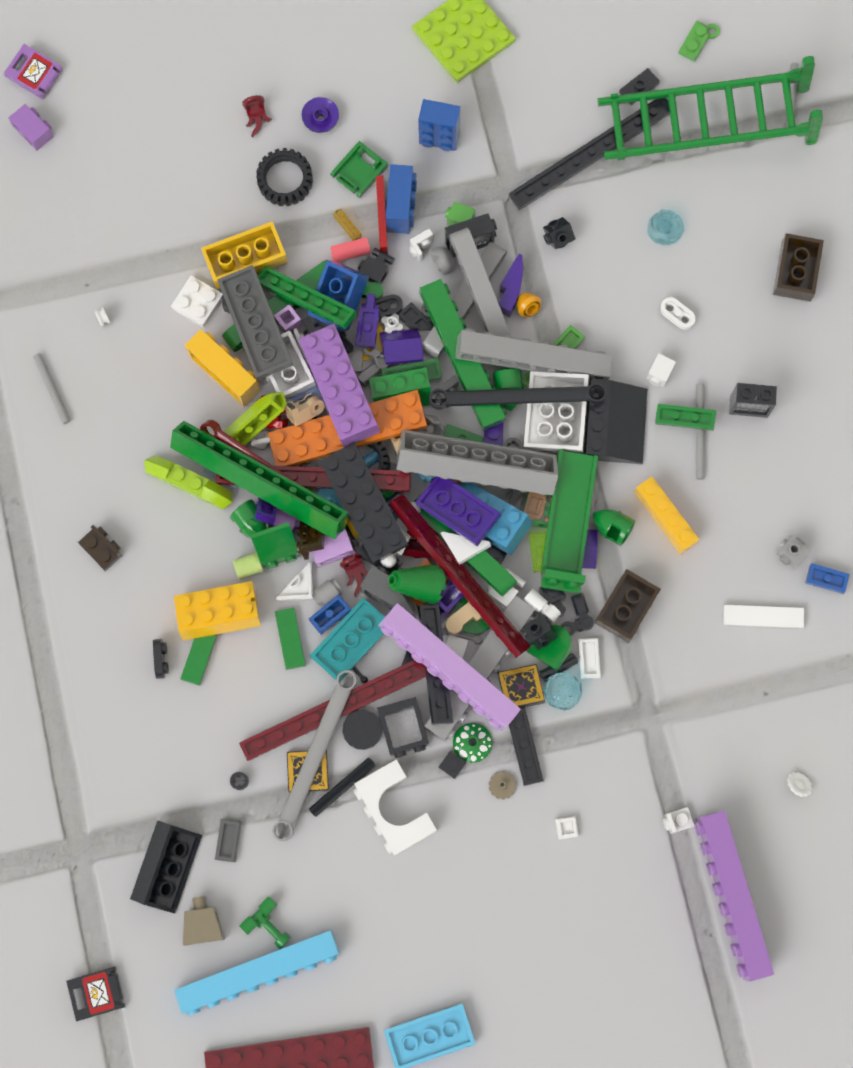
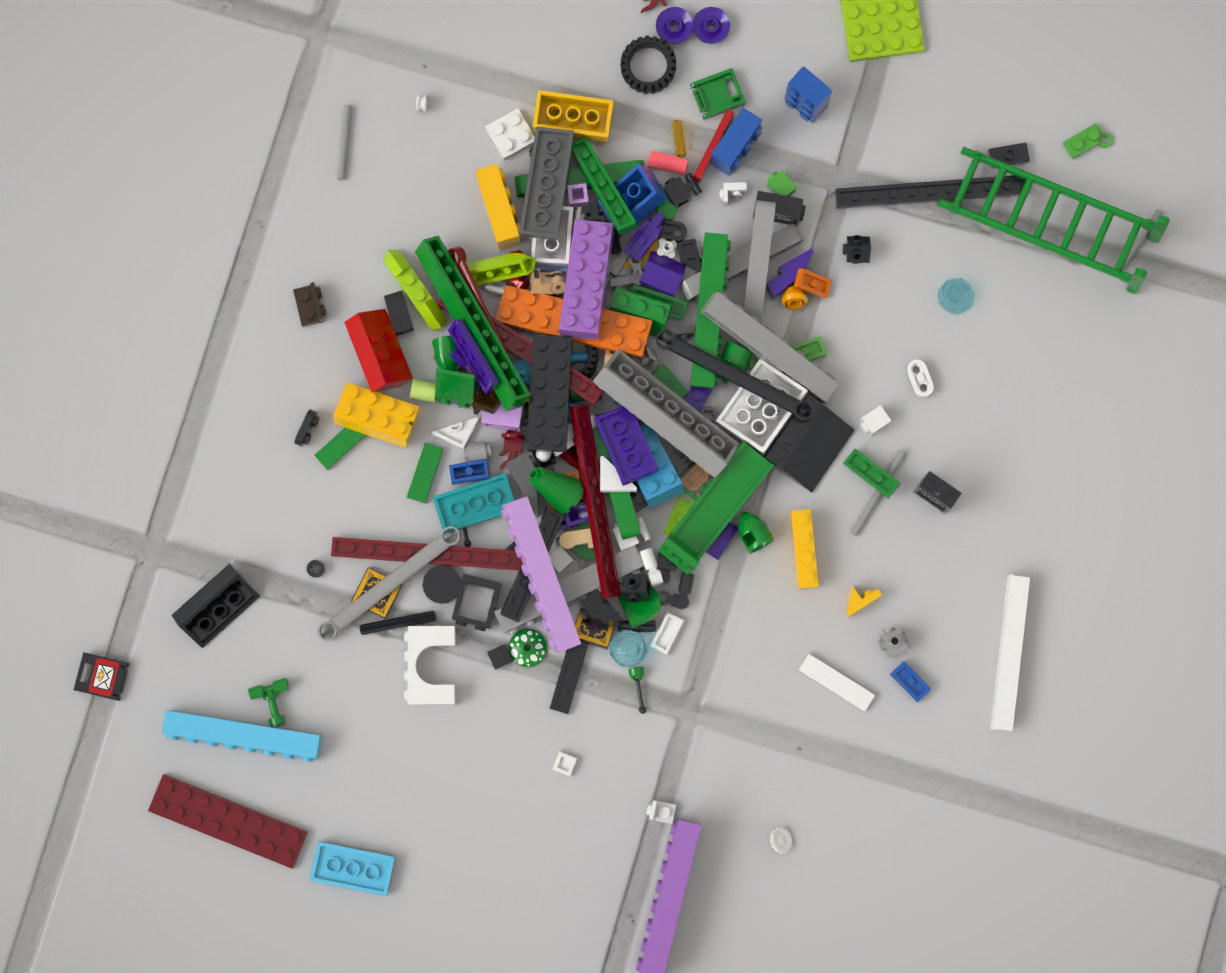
camera: 30 degrees right, 5 degrees up
dark tan torso [183,896,225,946] -> none
dark grey tile [215,819,242,862] -> none
light grey hair [429,247,454,275] -> none
dark tan piece [489,771,516,800] -> none
dark brown brick [594,569,661,643] -> none
dark brown brick [773,233,824,302] -> none
none -> red brick [344,309,413,393]
none -> black slope [384,290,414,336]
none -> dark purple plate [448,318,499,394]
none -> black slope [579,589,622,627]
none -> hinge [628,666,646,714]
none -> dark purple dish [656,7,693,44]
none -> orange plate [794,268,832,298]
none -> yellow slope [846,586,882,617]

